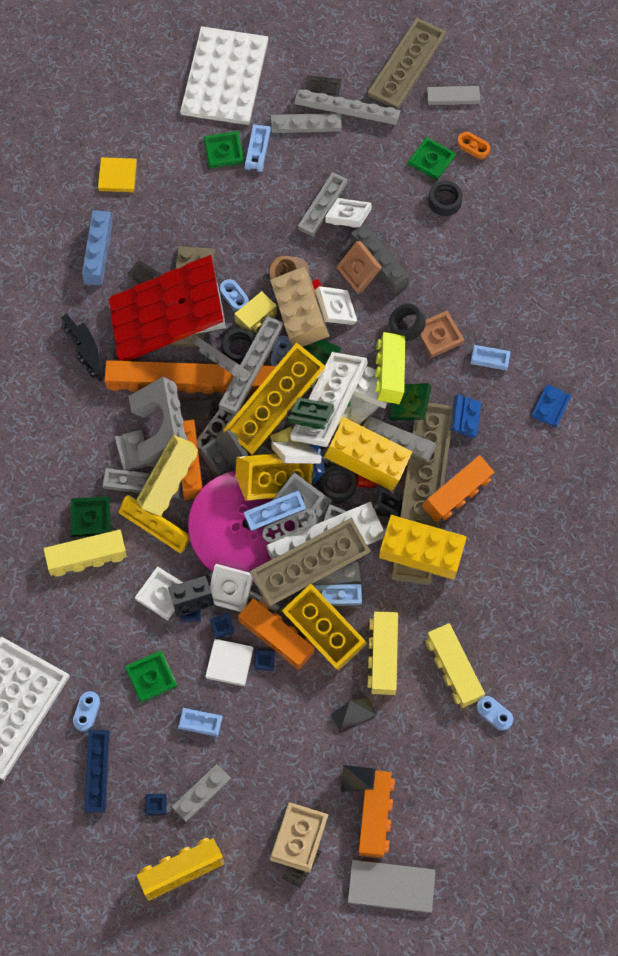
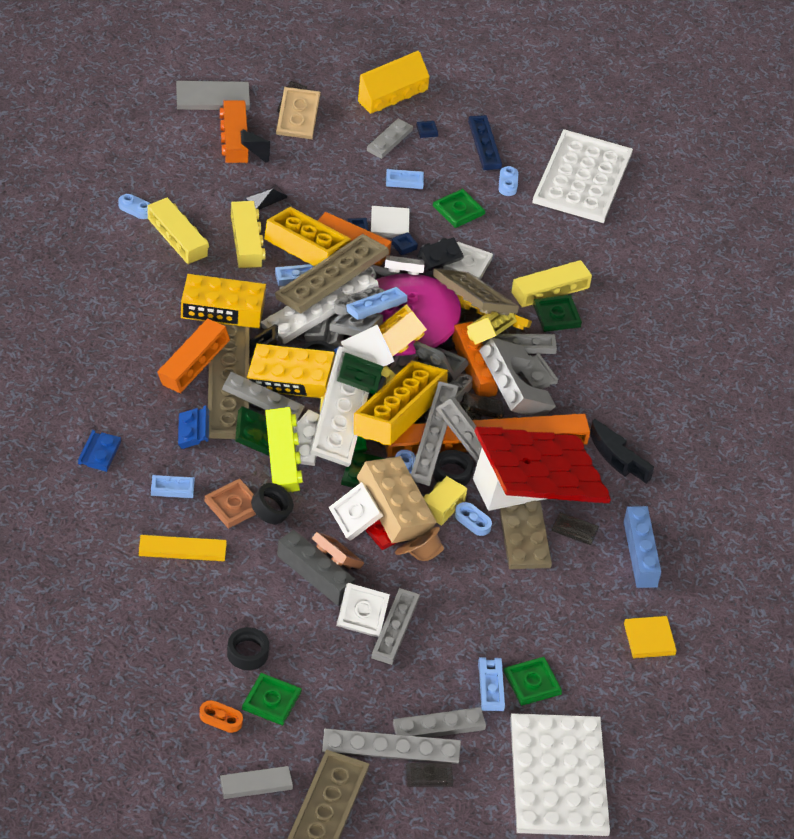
camera: 165 degrees right, 20 degrees down
none -> yellow tile [139,535,226,561]
none -> dark tan plate [433,269,519,316]

